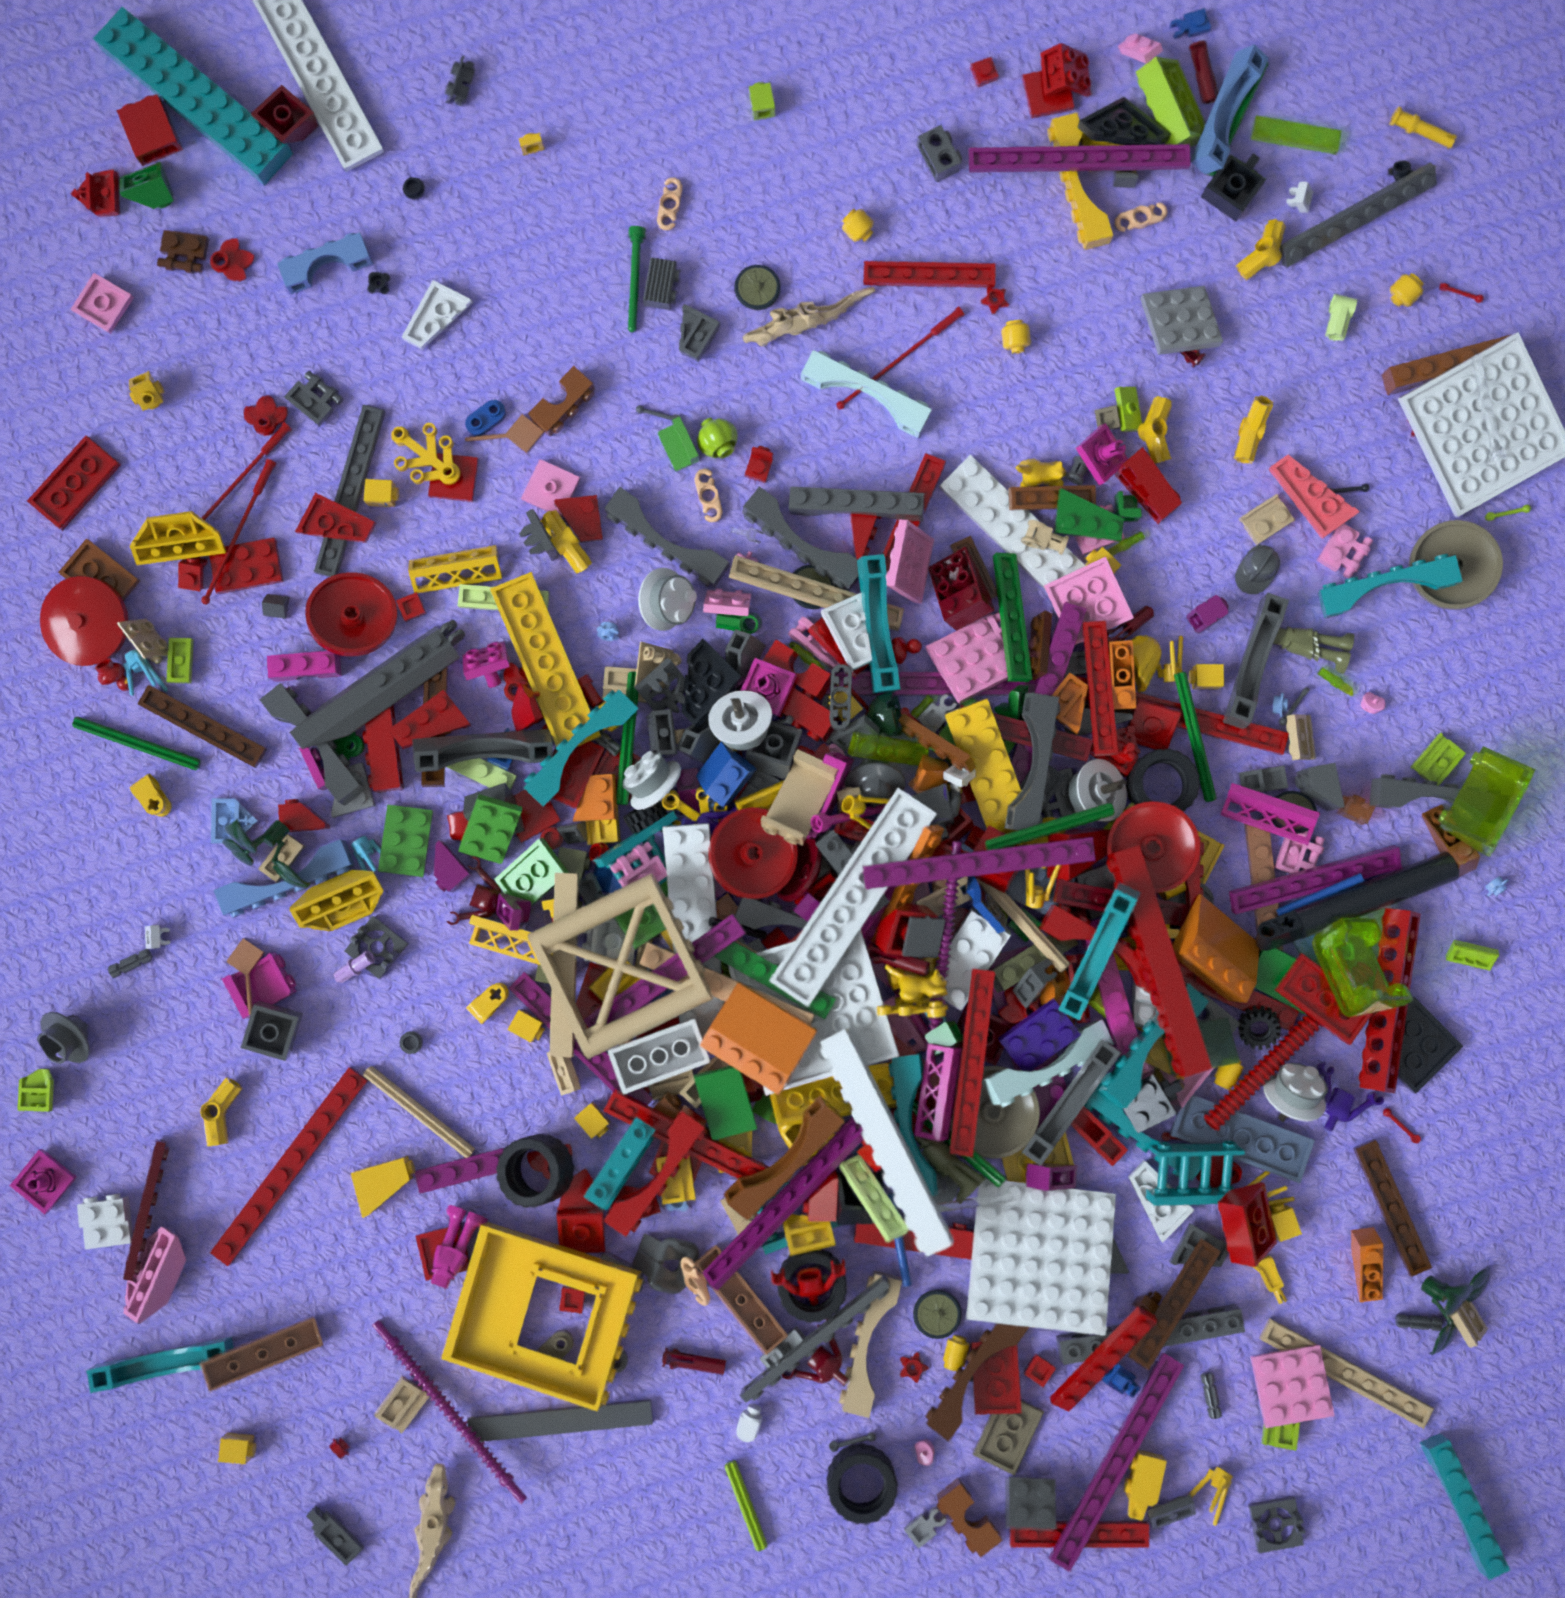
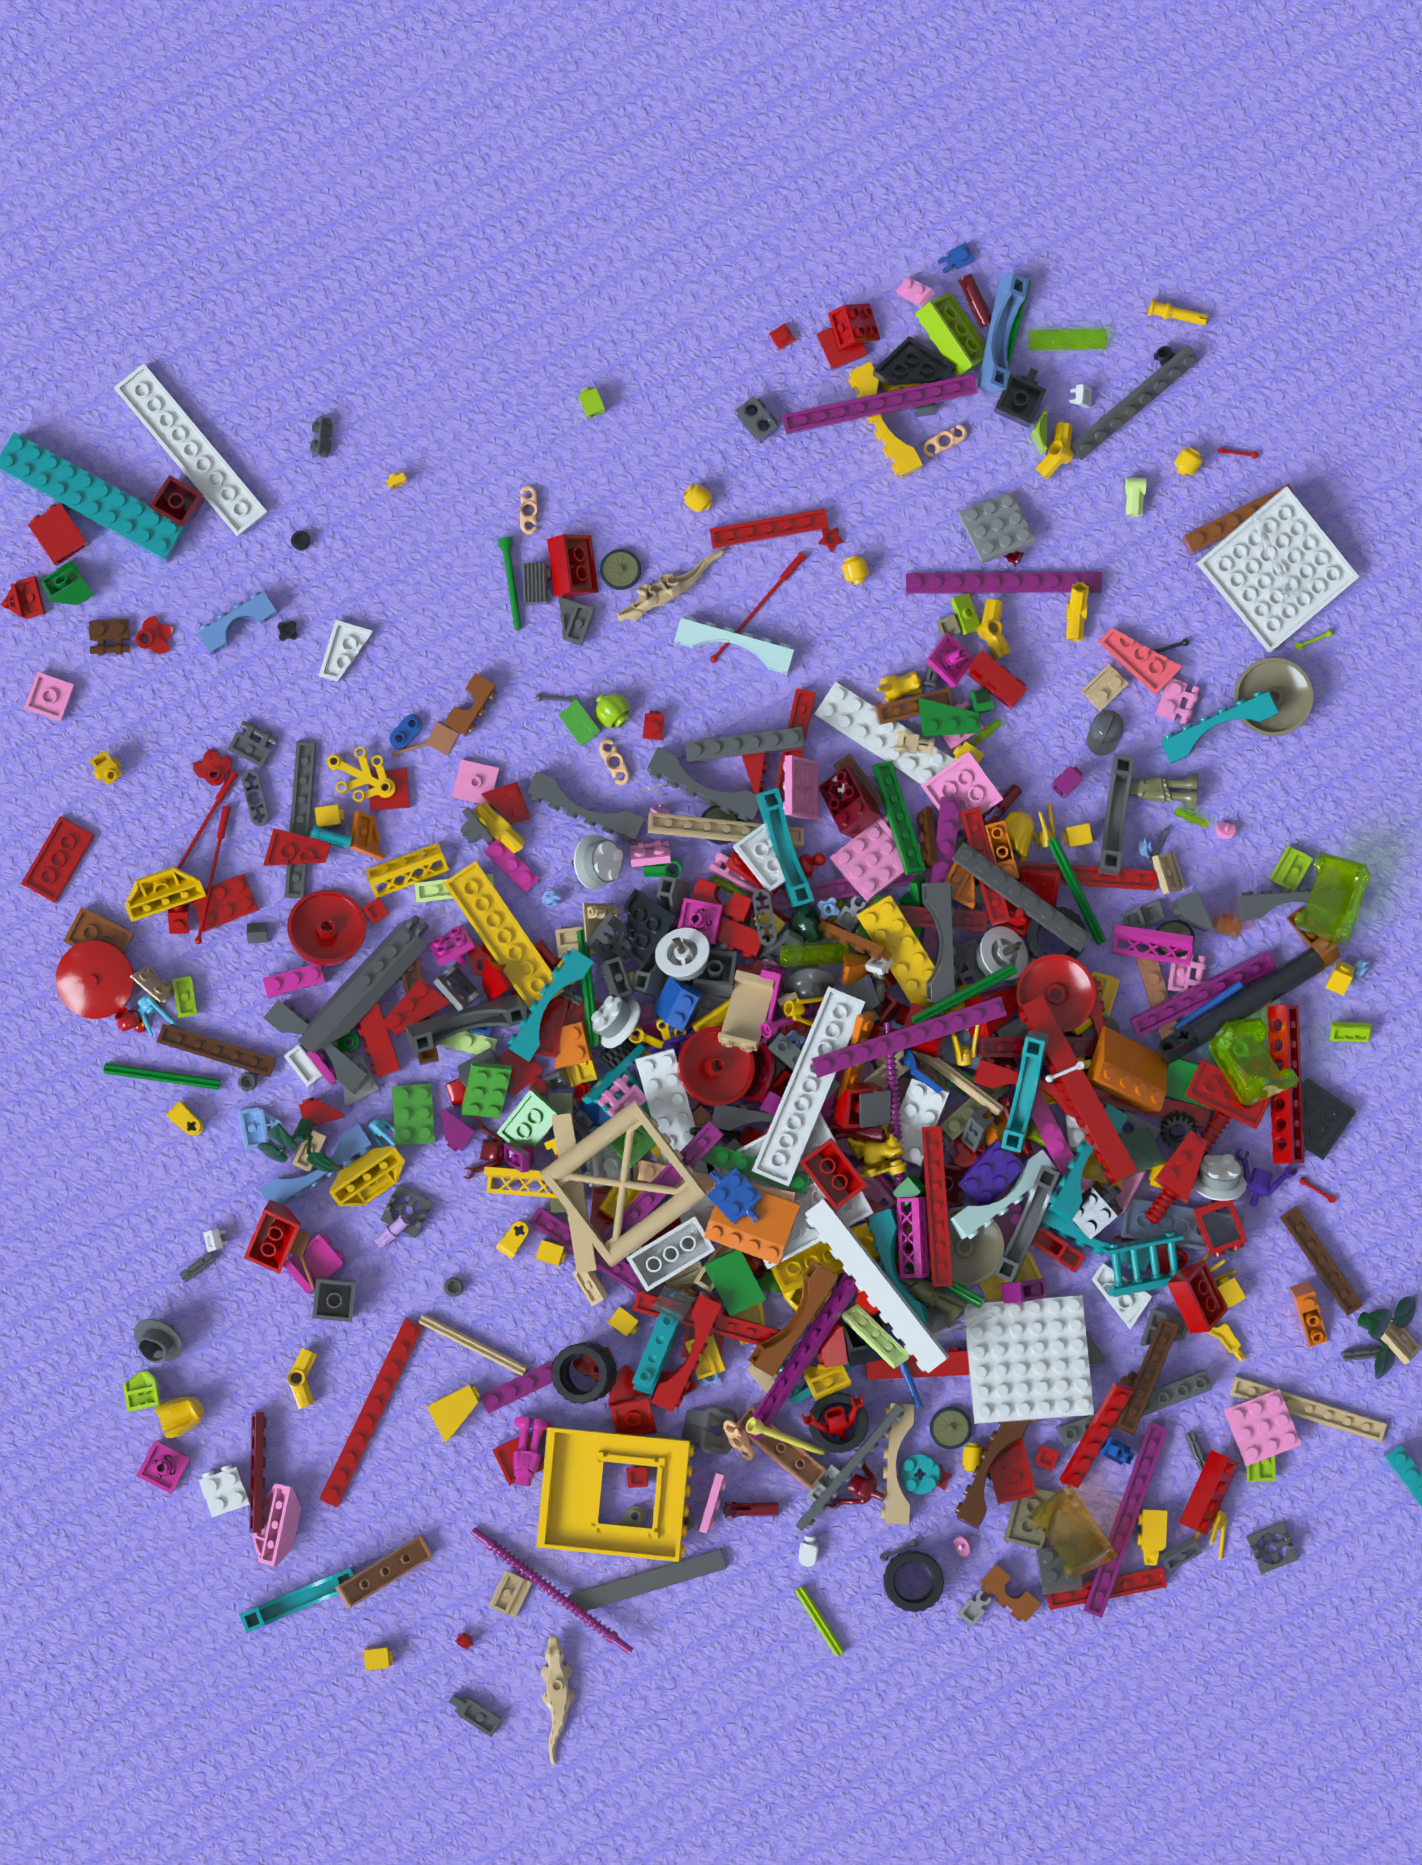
camera: 10 degrees left, 0 degrees up
none -> yellow hair [155,1396,204,1438]
none -> dark grey plate [238,1072,257,1092]
none -> dark grey beam [241,770,269,827]
none -> red slope [243,1200,301,1274]
none -> white tile [284,1044,323,1087]
none -> teal plate [308,825,352,849]
none -> orange wing [349,810,385,860]
none -> dark grey piece [433,962,483,1012]
none -> dark pink plate [484,839,540,893]
none -> red slope [547,534,599,597]
none -> clear light blue piece [652,1286,694,1321]
none -> bright pink plate [699,1471,727,1534]
none -> blue plate [706,1168,763,1225]
none -> light yellow piece [746,1417,826,1456]
none -> light blue plate [786,1030,805,1049]
none -> red slope [800,1138,867,1211]
none -> light blue plate [817,897,840,919]
none -> teal plate [901,1454,941,1494]
none -> magenta plate [906,572,1102,594]
none -> dark grey plate [951,842,1092,952]
none -> lime slope [1030,411,1048,455]
none -> clear yellow windscreen [1030,1485,1119,1578]
none -> white hinge [1045,1062,1084,1082]
none -> red wedge [1154,1130,1207,1204]
none -> red brick [1179,1450,1239,1536]
none -> red window [1191,1200,1248,1257]
none -> yellow brick [1325,960,1355,996]

